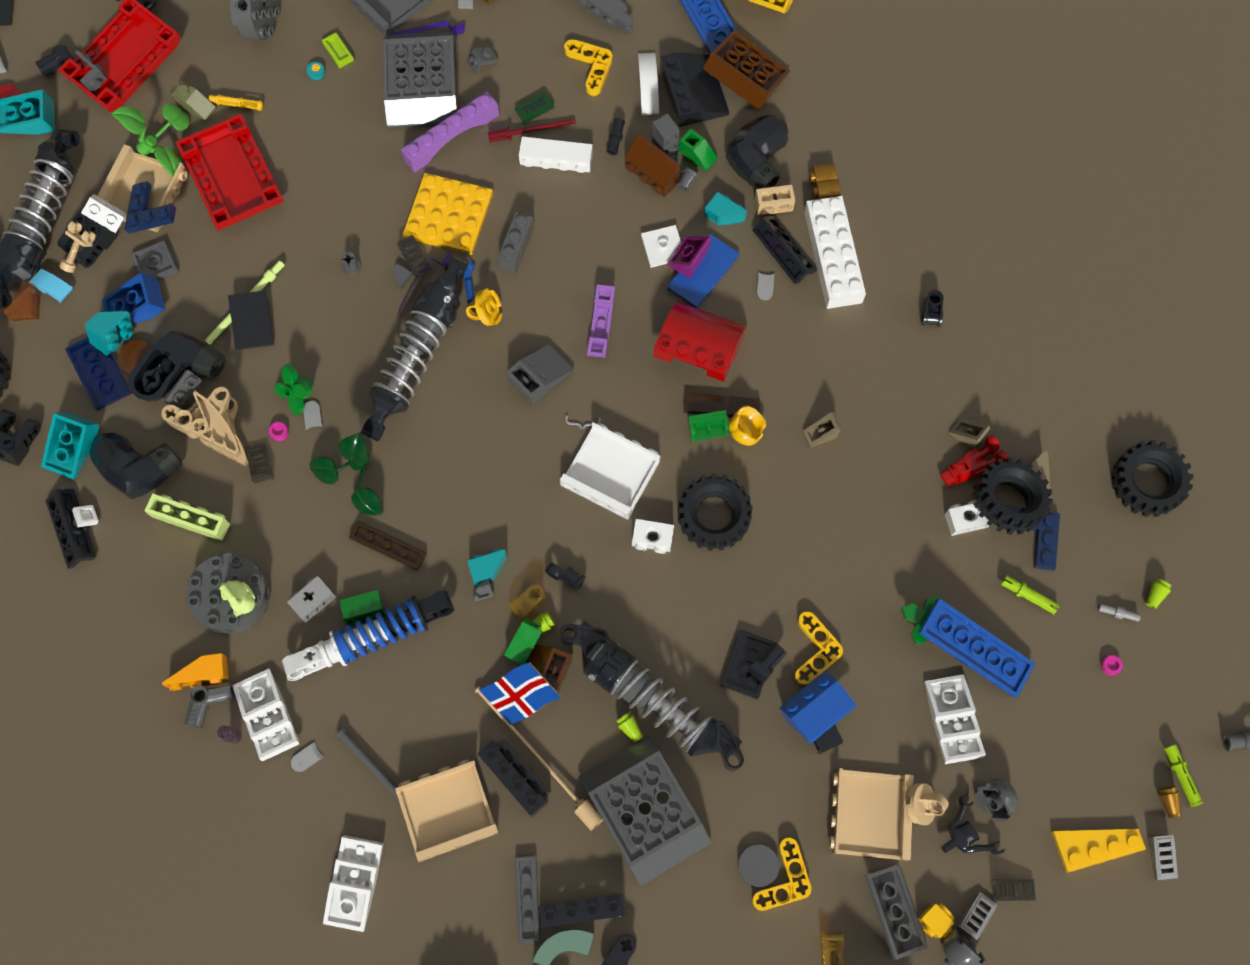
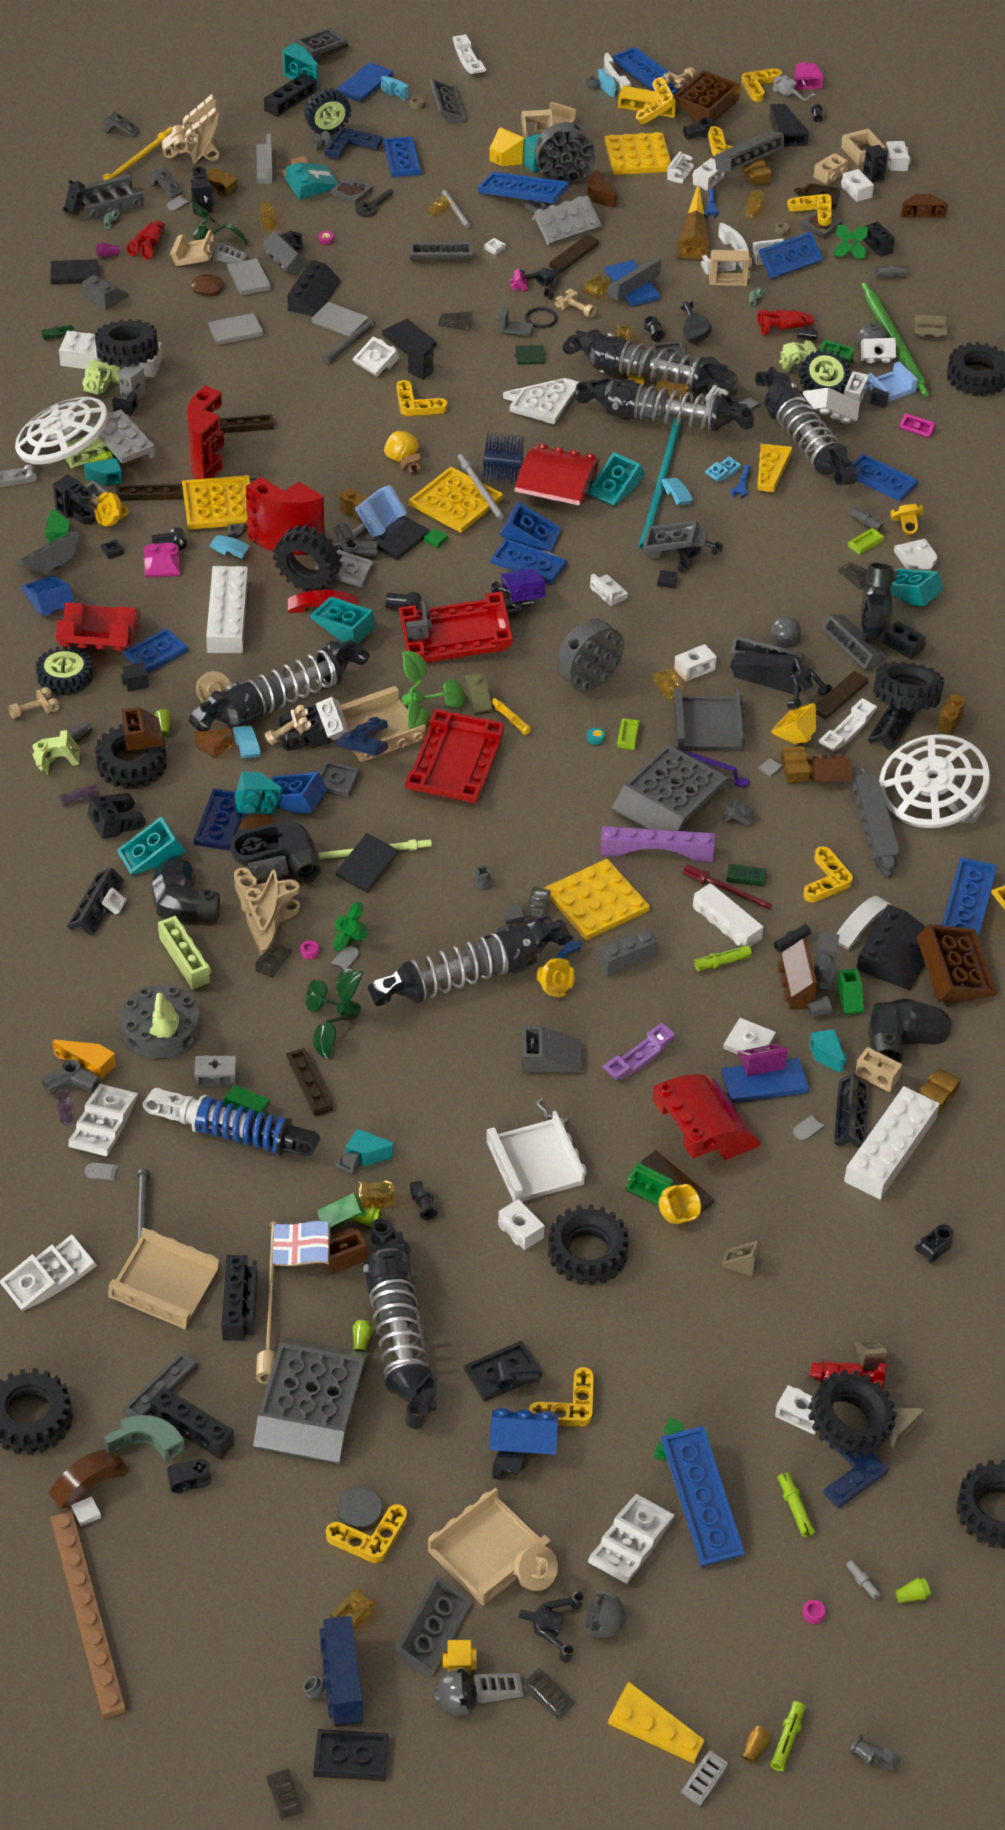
camera: 40 degrees right, 25 degrees down
none -> lime pin [694,945,752,971]

